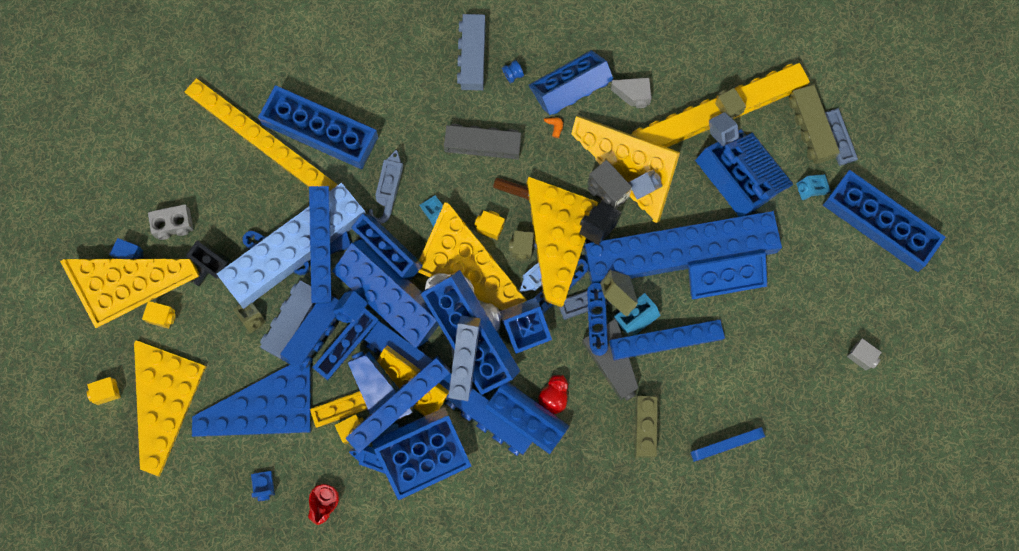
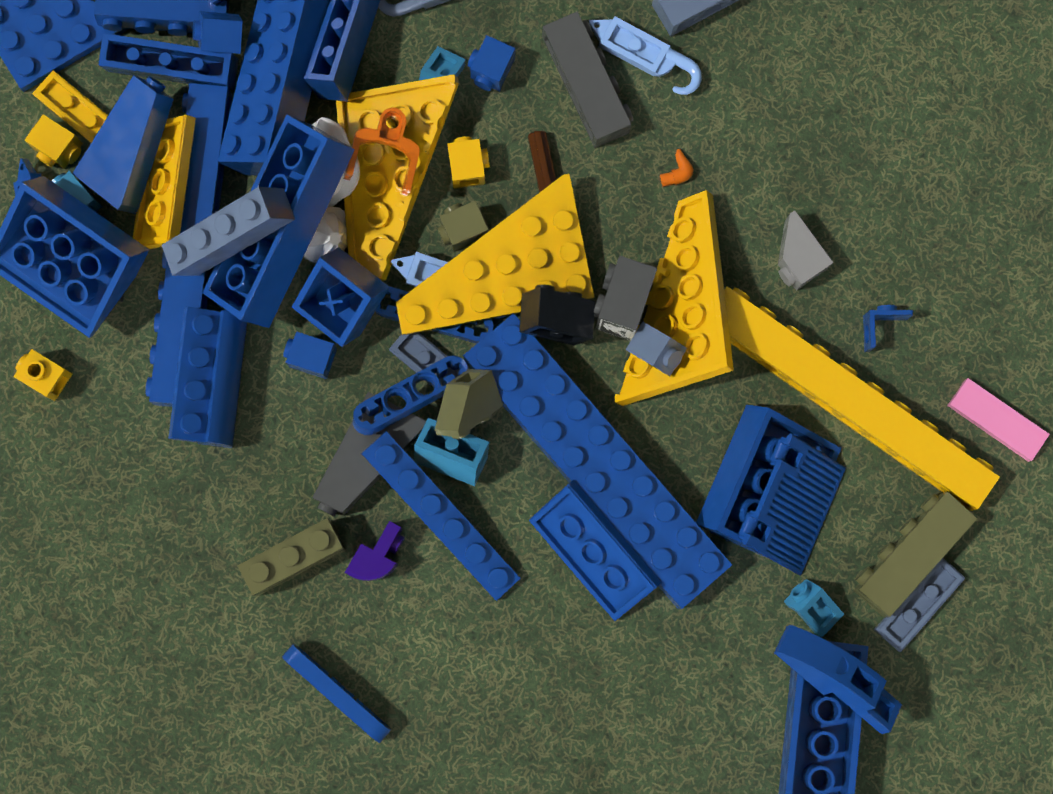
camera: 55 degrees right, 5 degrees up
blue brick [345,356,450,453] -> none
blue wheel [502,60,524,83] -> none
blue slope [529,50,614,115] -> none
red hair [538,375,568,414] -> none
sand blue brick [709,112,739,146] -> none
olive brick [715,88,746,119] -> none
none -> yellow brick [13,349,73,401]
none -> blue brick [283,331,337,379]
none -> orange piece [343,108,420,196]
none -> dark purple brick [344,521,405,581]
none -> blue brick [467,35,516,92]
none -> light blue plate [589,16,702,95]
none -> blue slope [774,625,902,734]
none -> blue bracket [863,305,913,352]
none -> bright pink tile [947,378,1050,462]

